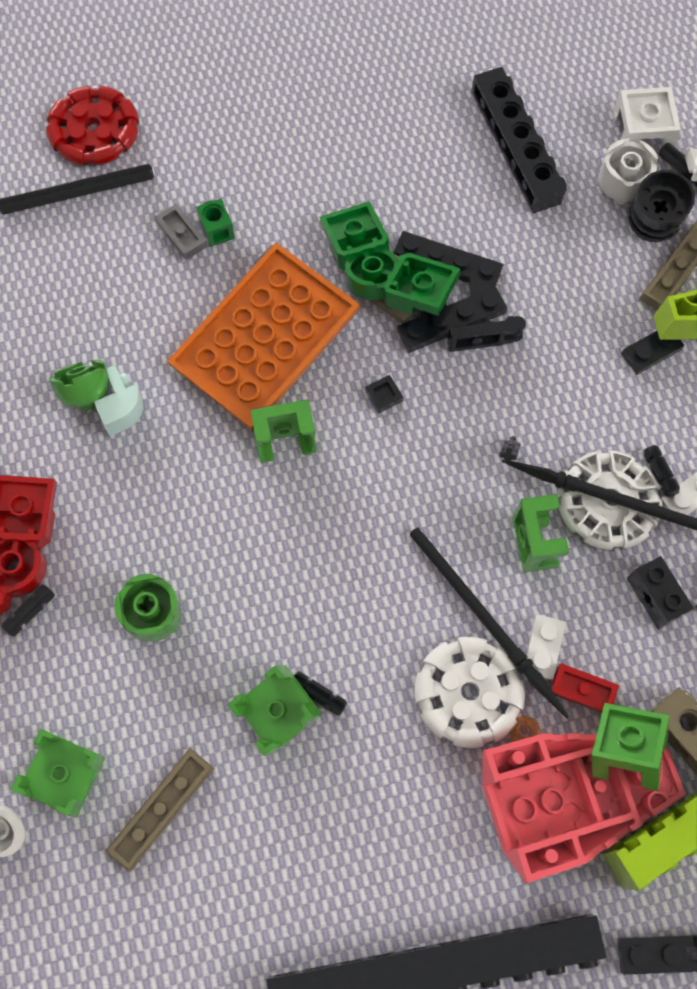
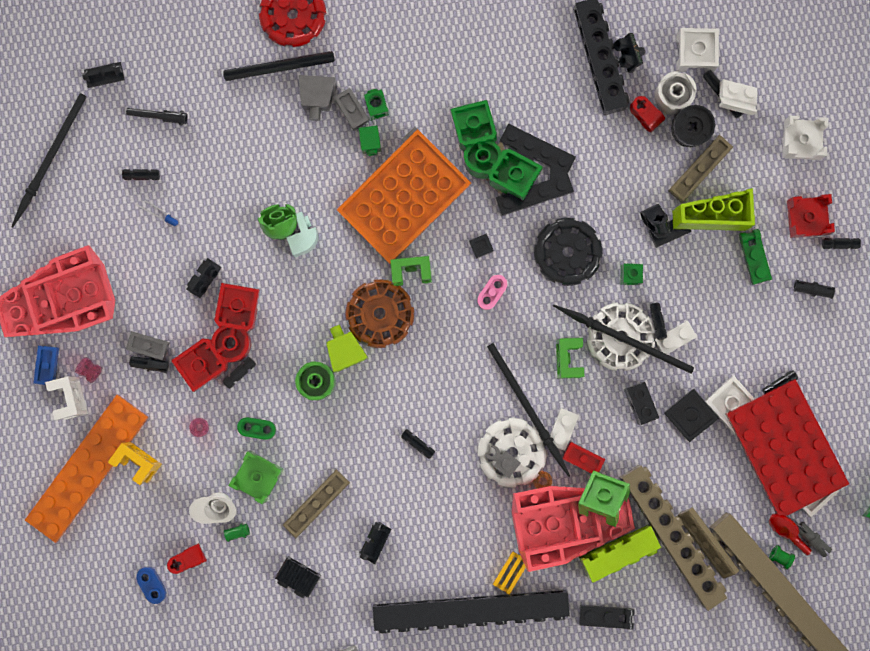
camera: 10 degrees right, 15 degrees up
bright green panel [227,665,322,756] -> none
black hinge [447,315,526,352] -> none
black axle [499,436,521,464] -> none
none -> green pin [224,523,250,542]
none -> green plate [237,417,276,440]
none -> black brick [275,556,322,598]
none -> flat silver torso [299,75,337,121]
none -> lime torso [326,325,369,373]
none -> dark orange plate [345,279,414,348]
none -> green brick [359,125,381,156]
none -> black hinge [359,522,392,564]
none -> bright pink plate [477,275,507,310]
none -> flat silver plate [485,445,521,478]
none -> yellow tile [493,551,526,595]
none -> black plate [534,218,603,286]
none -> black hips [614,33,646,73]
none -> green brick [620,263,643,286]
none -> red piece [630,96,665,133]
none -> black piece [640,204,671,238]

